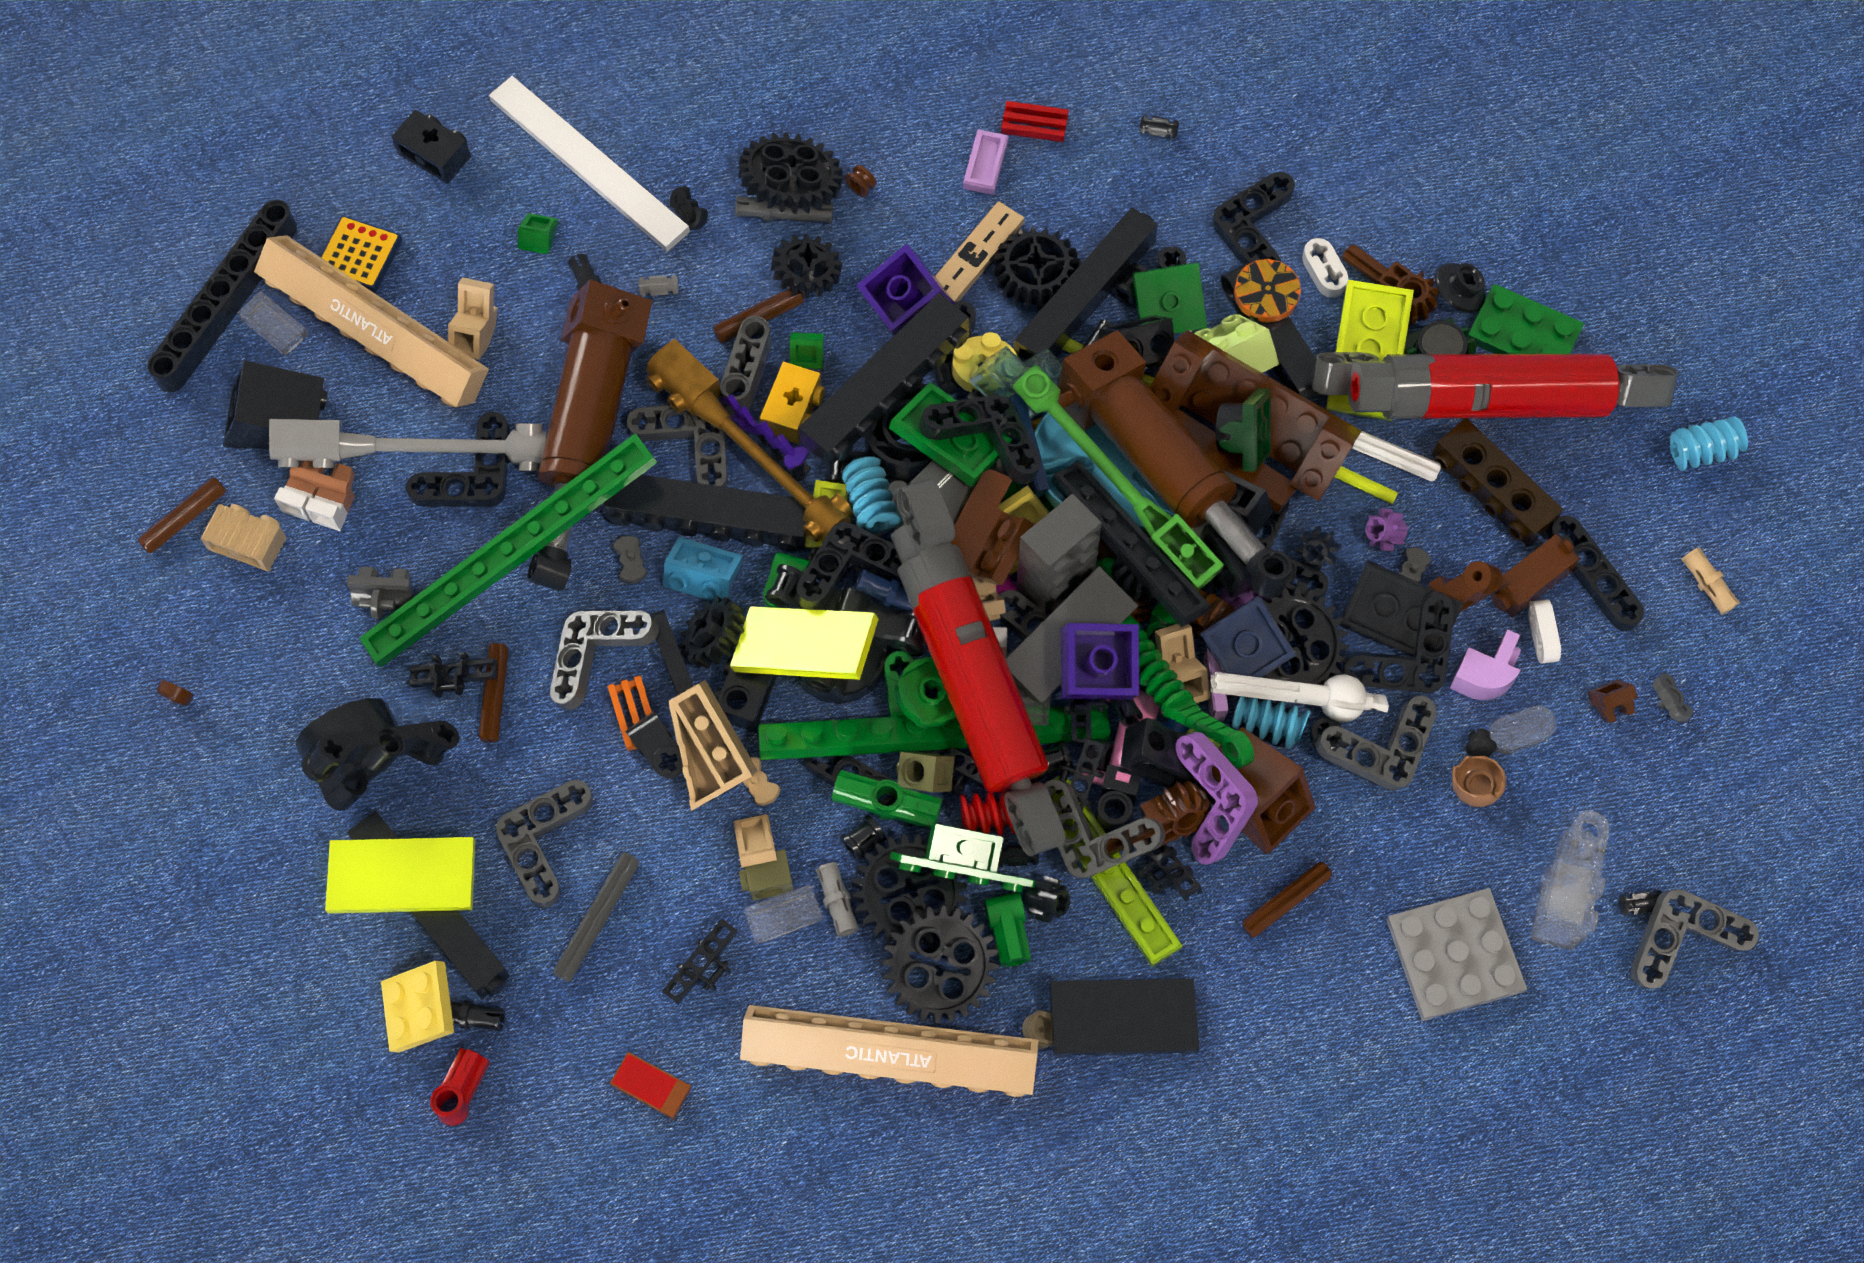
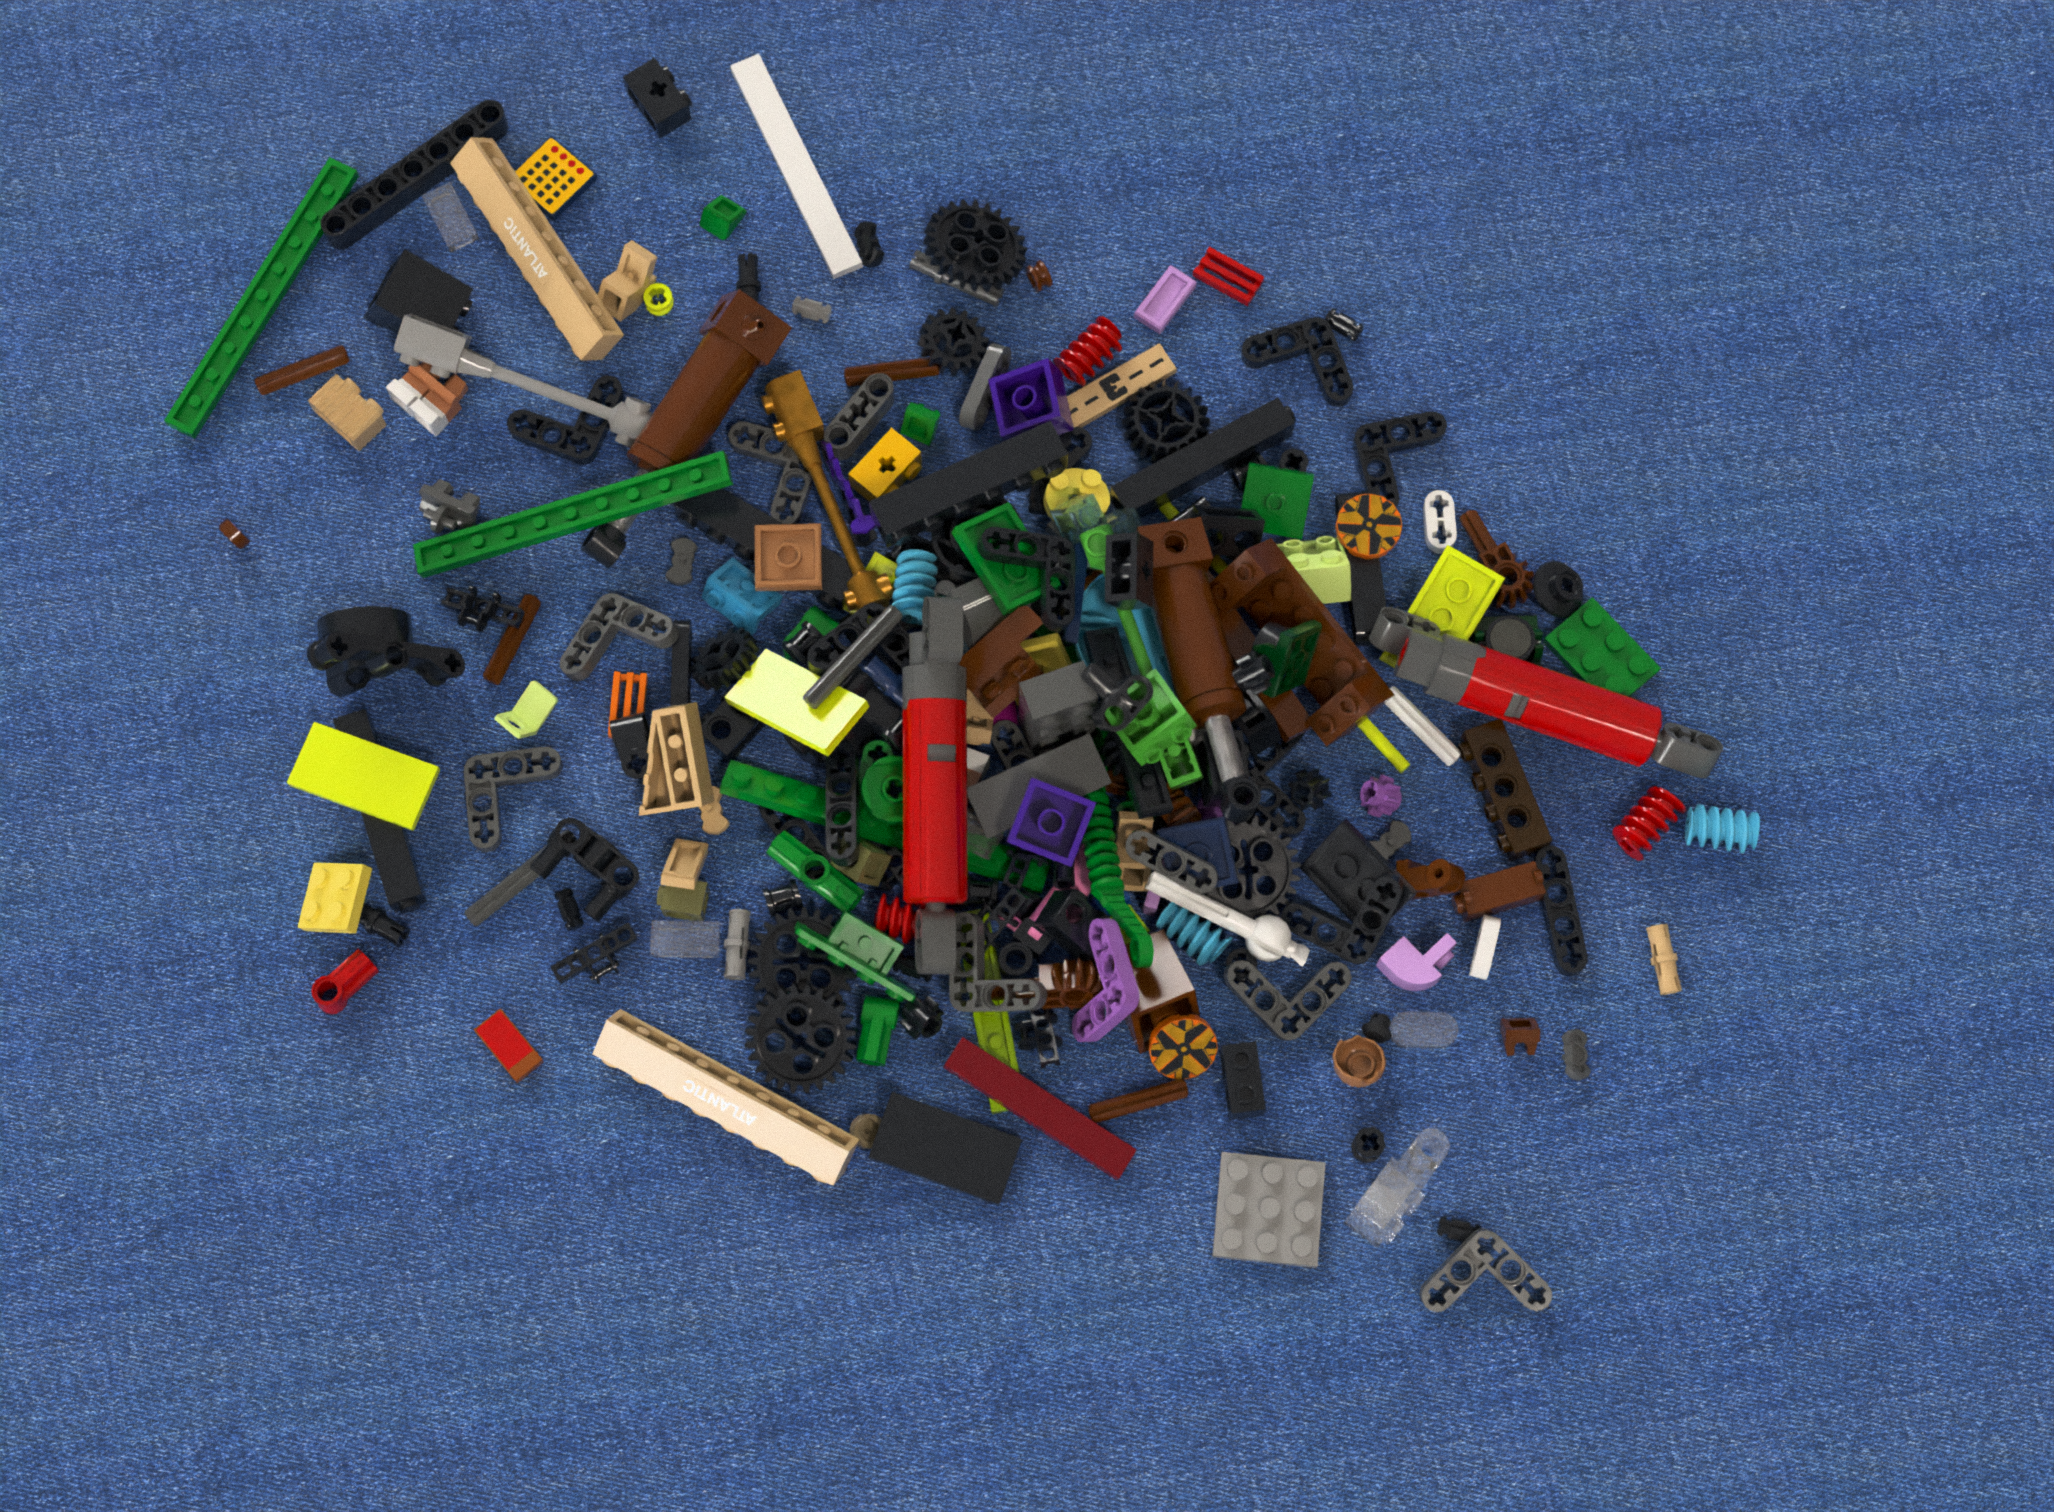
camera: 20 degrees right, 5 degrees up
none -> green plate [164,157,359,439]
none -> yellowish green bracket [494,680,558,739]
none -> black piece [530,817,639,922]
none -> black piece [555,888,584,931]
none -> neon yellow bush [644,283,674,316]
none -> medium nougat tile [755,523,822,591]
none -> dark grey axle [803,605,903,709]
none -> black beam [826,742,860,867]
none -> dark red tile [943,1037,1137,1181]
none -> dark grey beam [959,343,1011,431]
none -> red piece [1053,316,1122,387]
none -> black beam [1081,663,1153,732]
none -> black brick [1105,532,1154,611]
none -> bright green plate [1105,668,1197,766]
none -> dark grey beam [1125,829,1218,894]
none -> tile [1149,1014,1218,1079]
none -> black brick [1219,1041,1266,1121]
none -> black gear [1233,650,1275,695]
none -> black beam [1241,317,1353,407]
none -> black bush [1351,1127,1385,1163]
none -> red piece [1612,786,1686,861]

